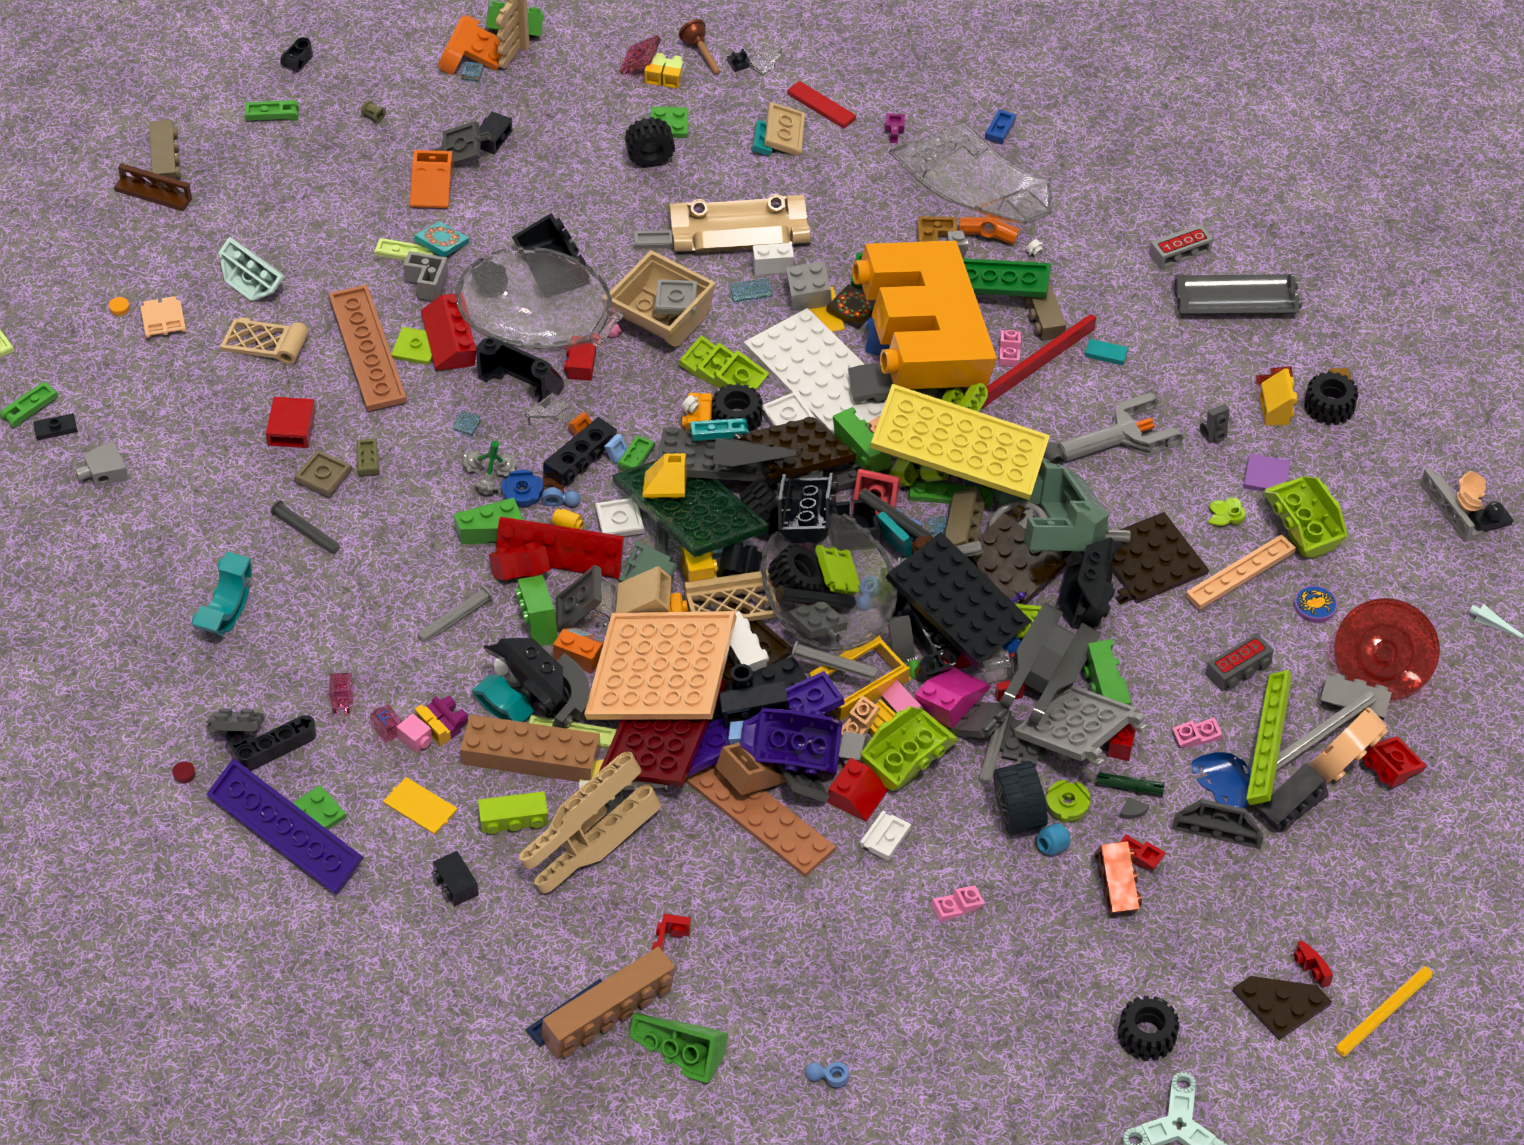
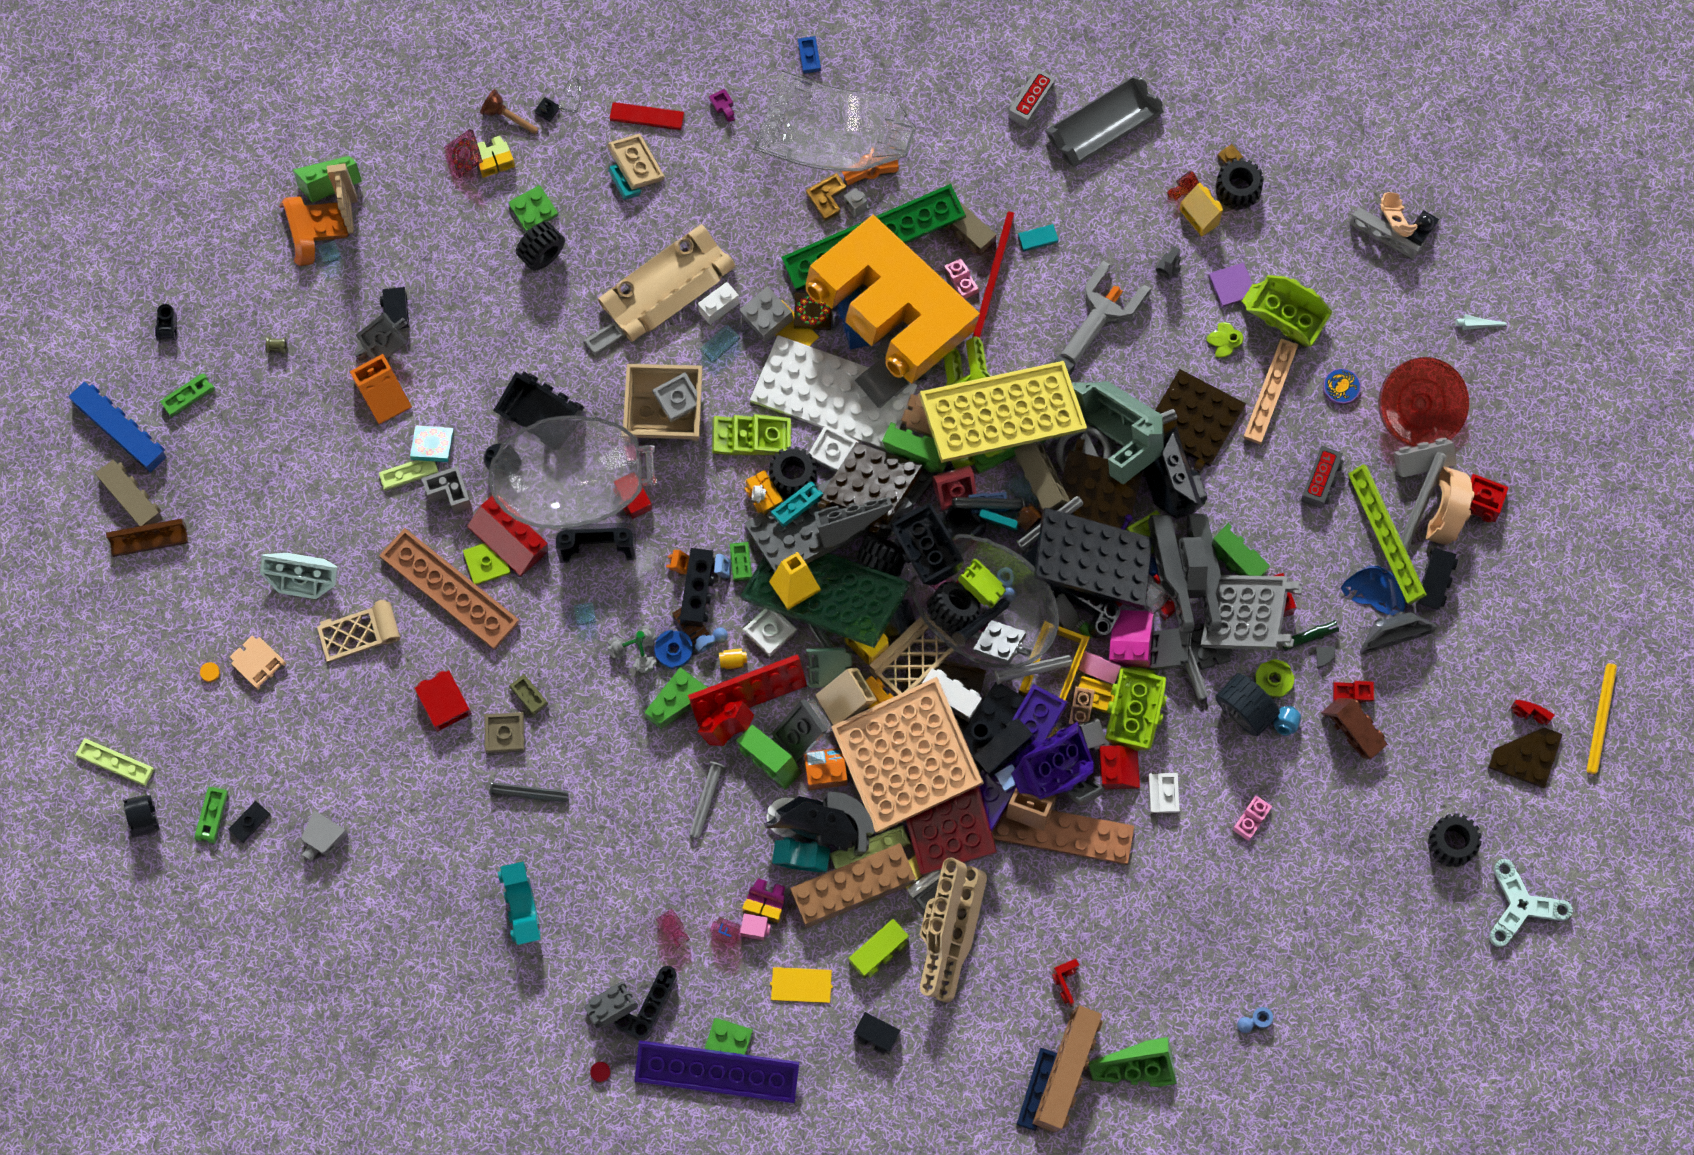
camera: 30 degrees left, 20 degrees up
white plate [1025,239,1043,257] -> none
bright pink slope [1172,718,1223,747] -> none
none -> blue brick [68,381,166,473]

